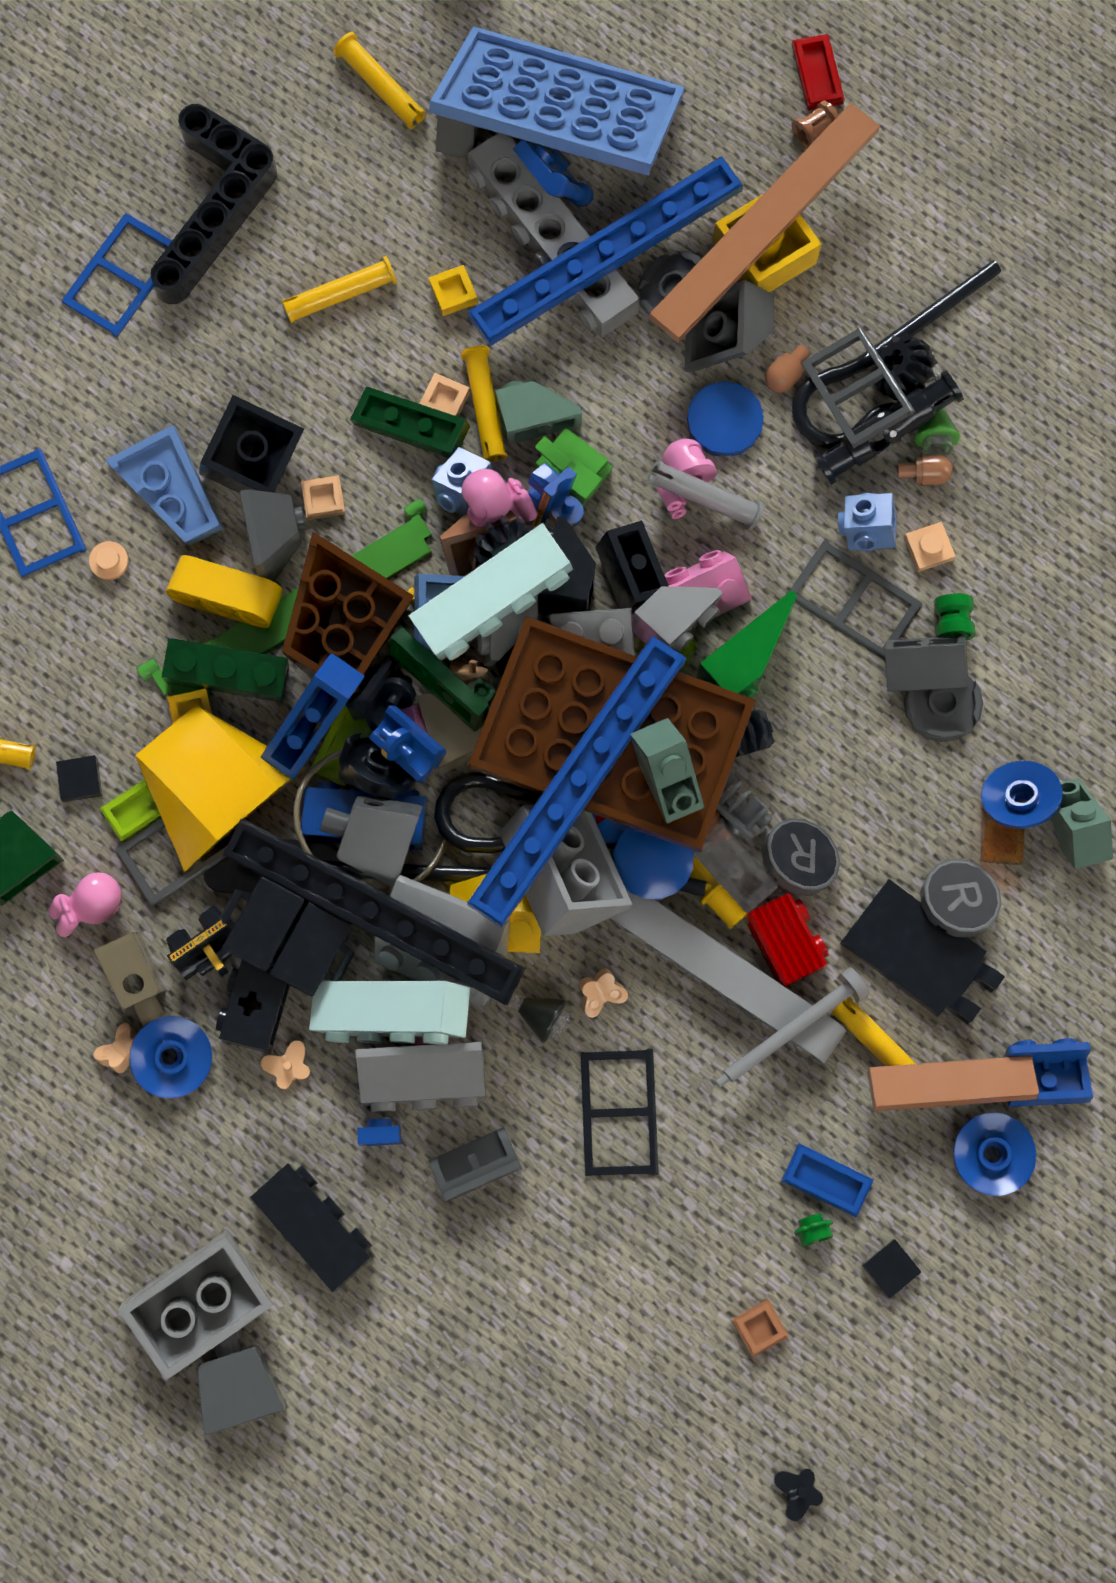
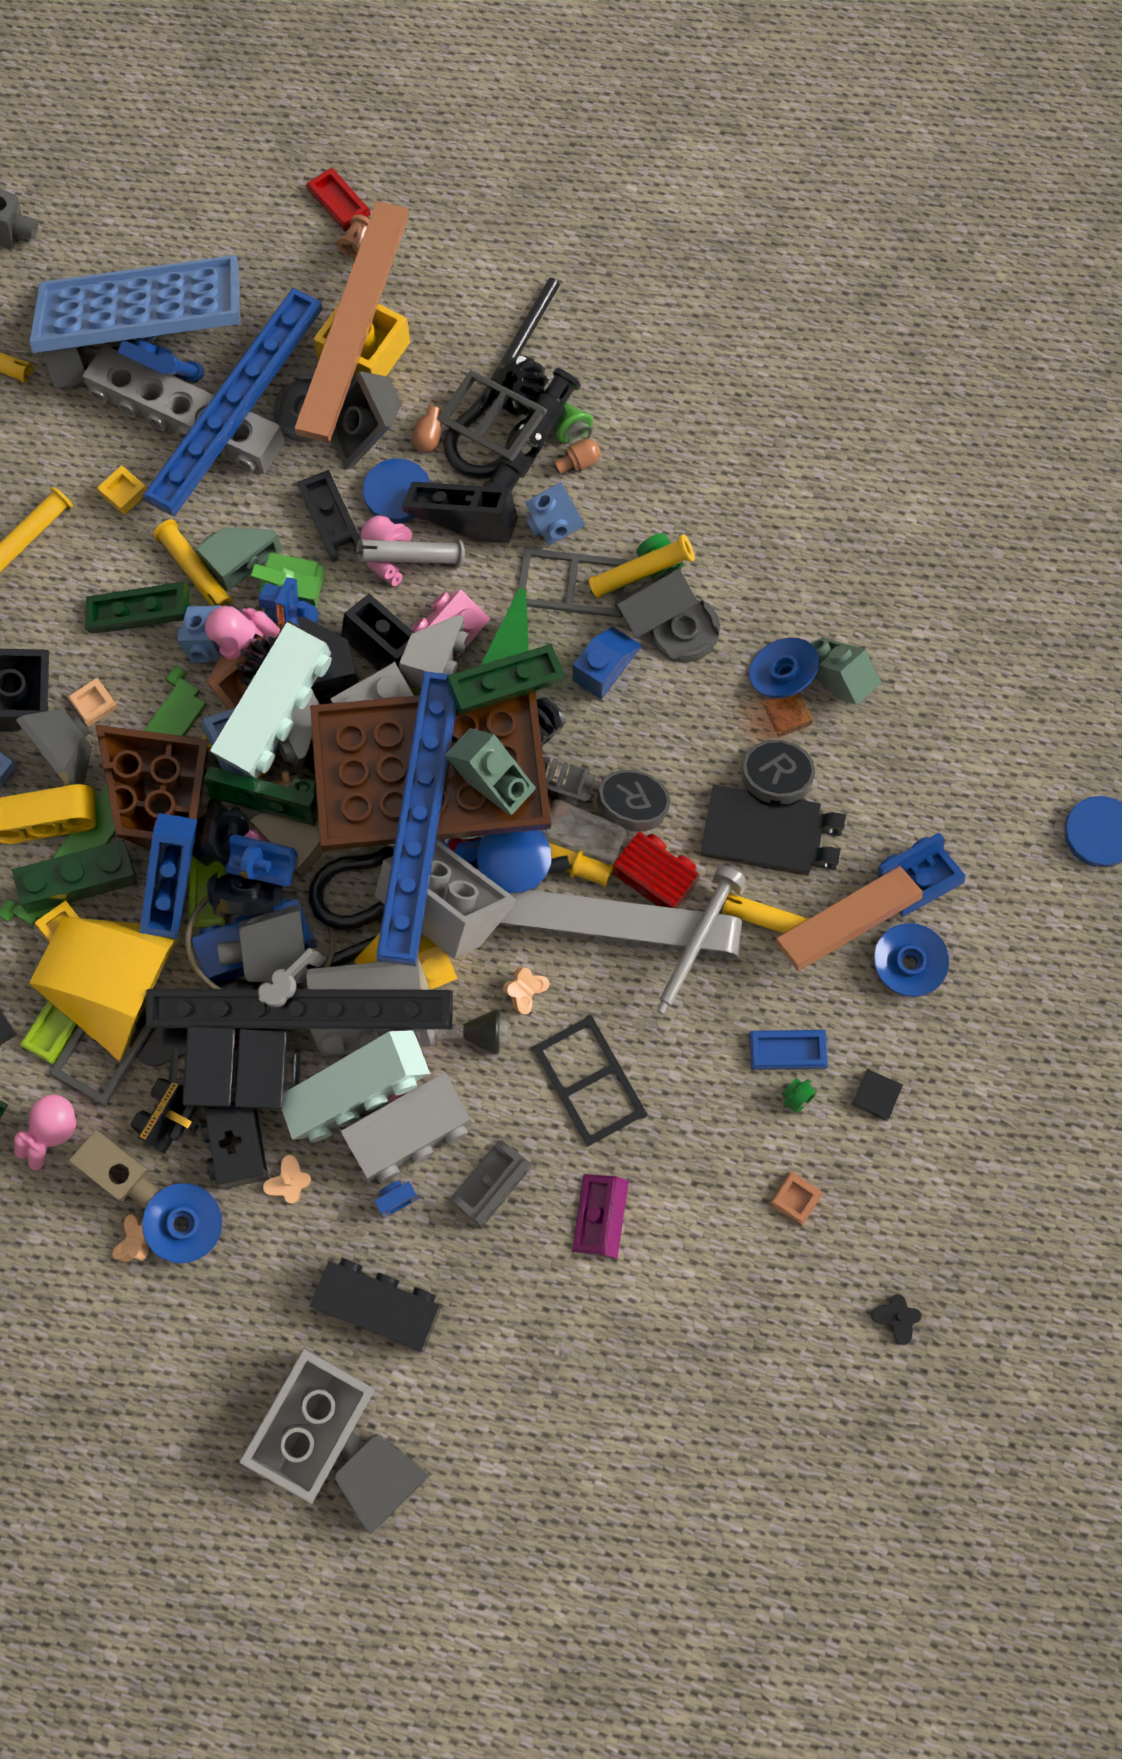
camera: 25 degrees left, 5 degrees down
light nougat plate [419,373,470,417] -> none
light nougat plate [904,522,956,572] -> none
none -> light grey piece [258,948,327,1008]
none -> black hinge [297,470,360,563]
none -> black slope [402,482,518,543]
none -> dark green hinge [446,644,565,715]
none -> magenta slope [572,1174,629,1259]
none -> blue slope [573,627,642,700]
none -> yellow pin [589,534,695,598]

